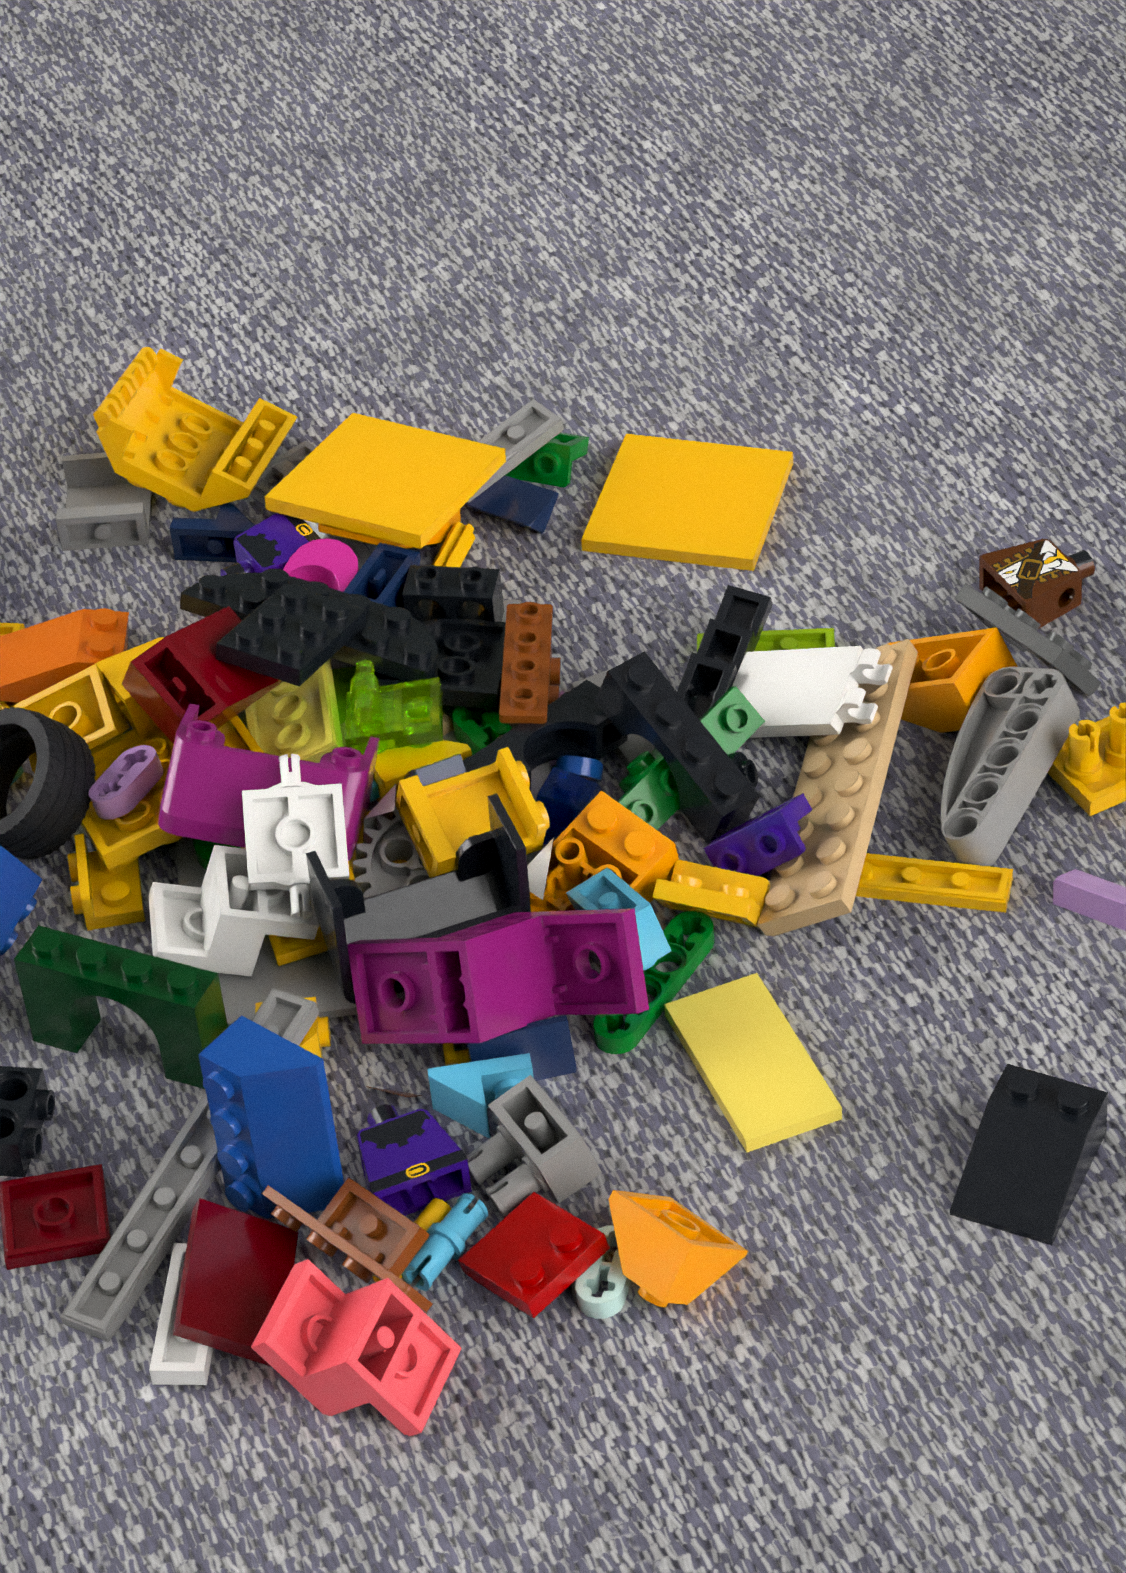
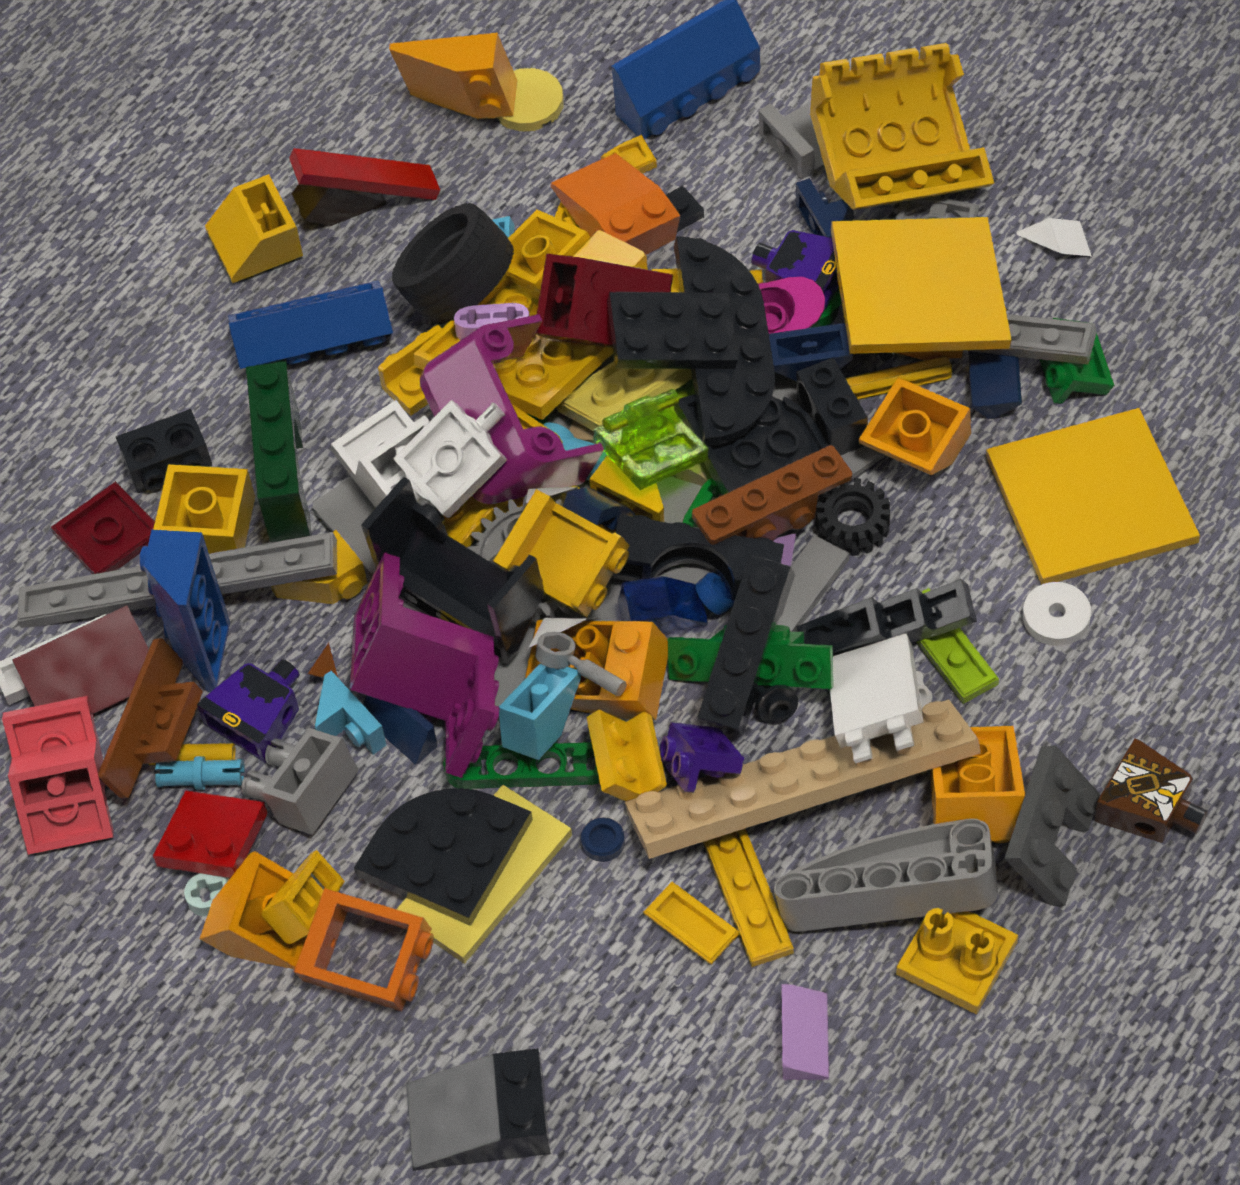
camera: 60 degrees right, 15 degrees up
none -> yellow brick [153,464,256,554]
none -> yellow slope [262,850,345,944]
none -> orange window [294,888,434,1011]
none -> black plate [354,788,533,926]
none -> light grey piece [535,632,627,696]
none -> dark blue tile [581,818,625,862]
none -> yellow tile [643,881,740,965]
none -> black tyre [816,478,890,556]
none -> light orange slope [859,377,971,475]
none -> white sticker [1017,218,1091,257]
none -> white piece [1023,582,1091,646]

